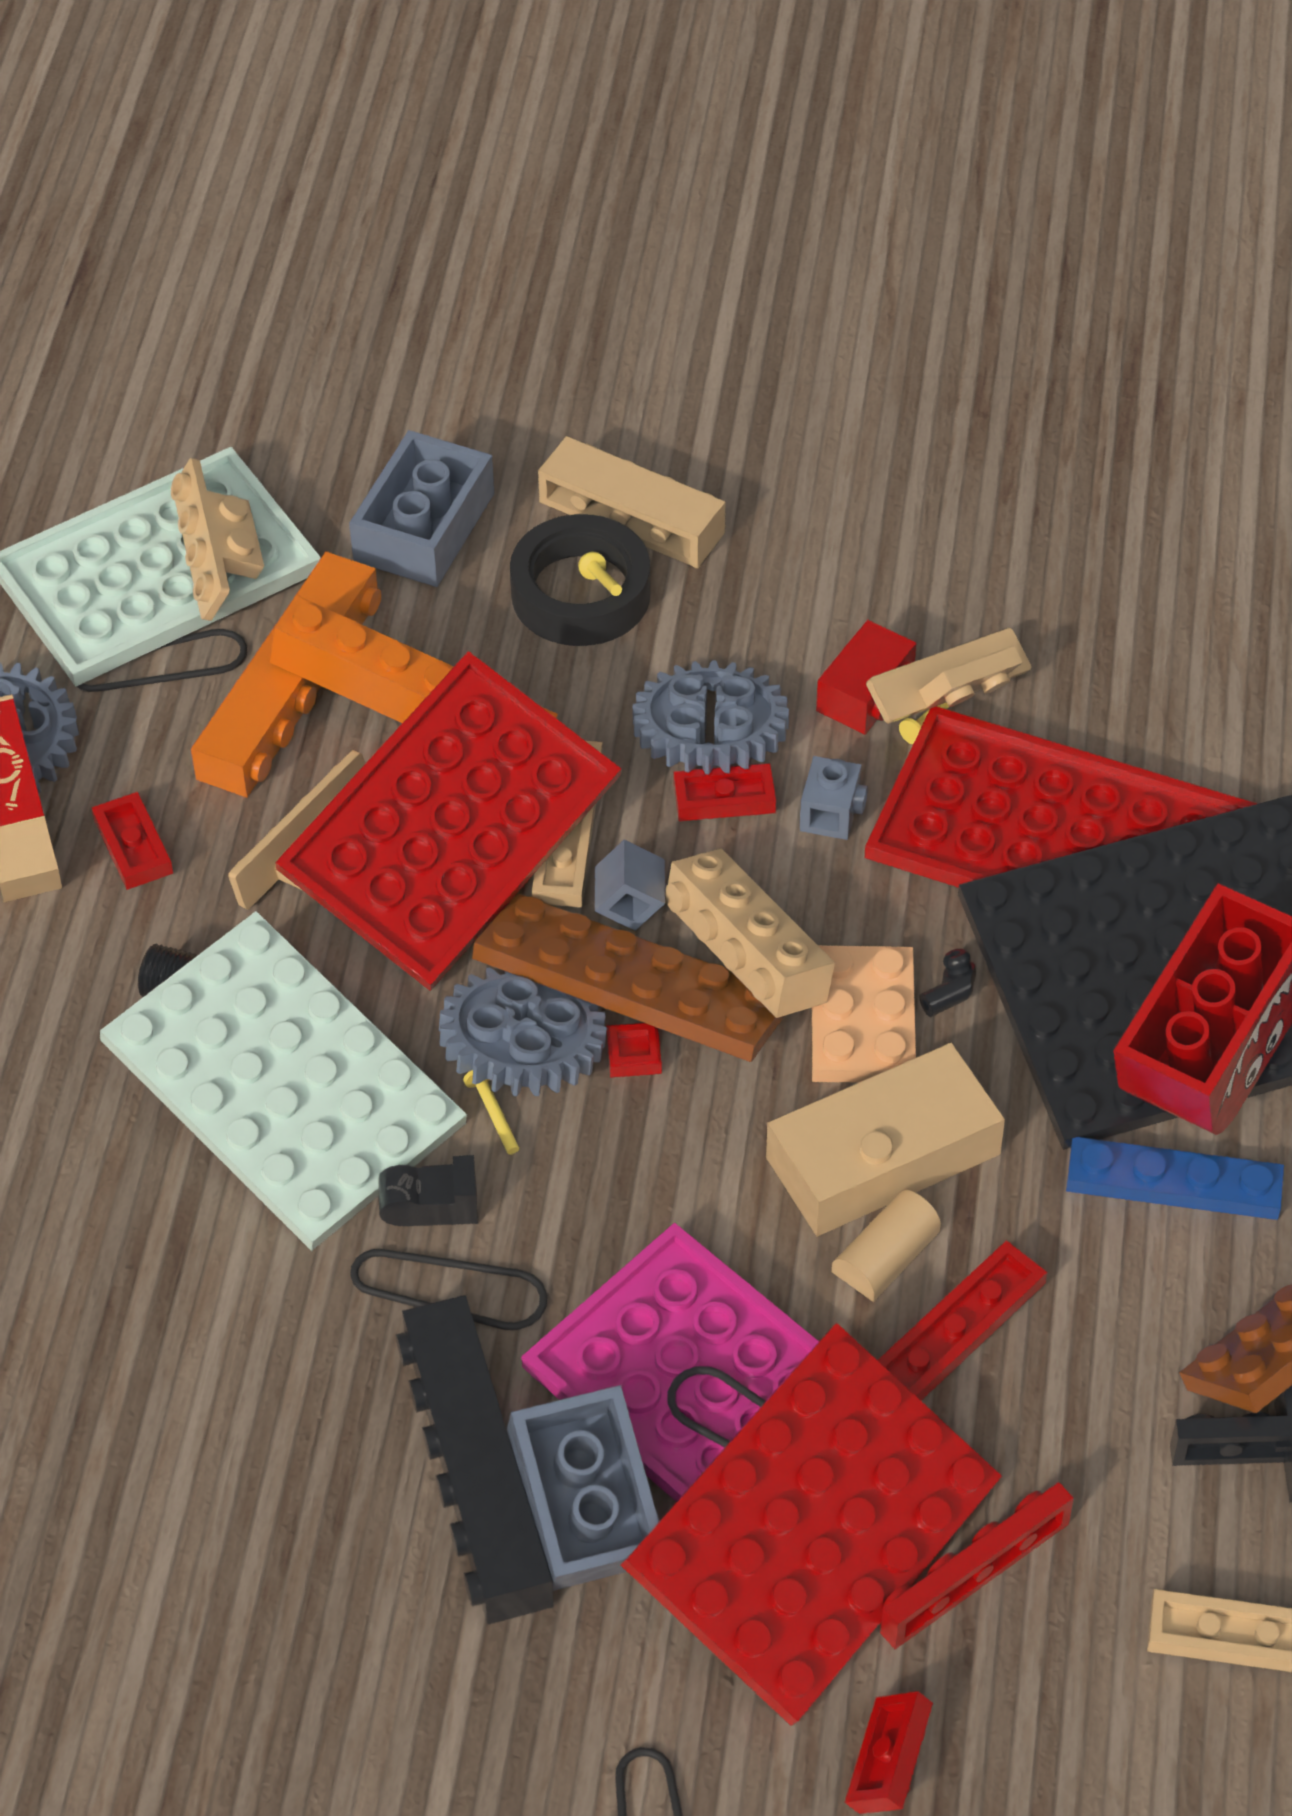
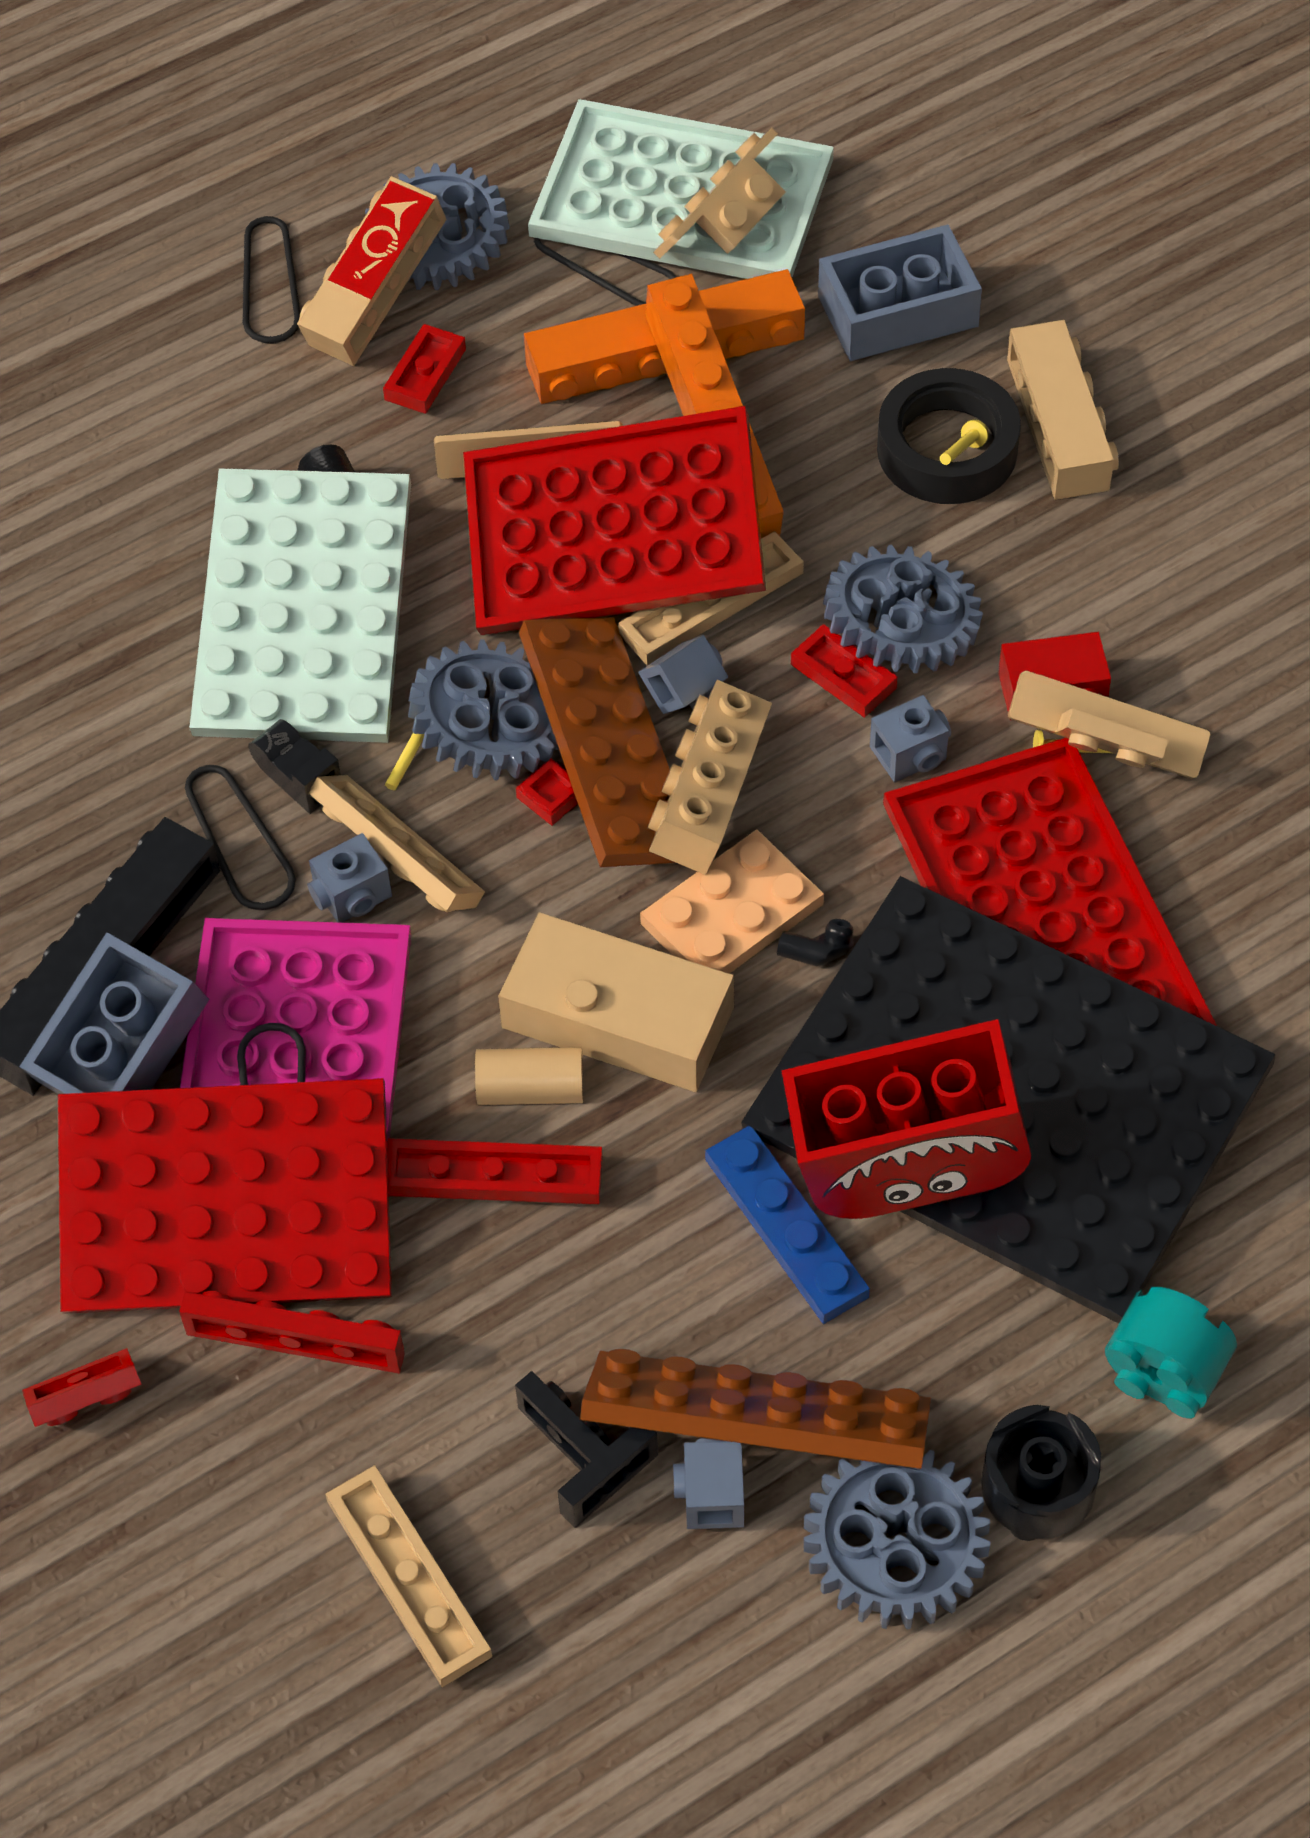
camera: 50 degrees right, 5 degrees up
none -> sand blue brick [307,833,392,923]
none -> tan plate [309,775,485,912]

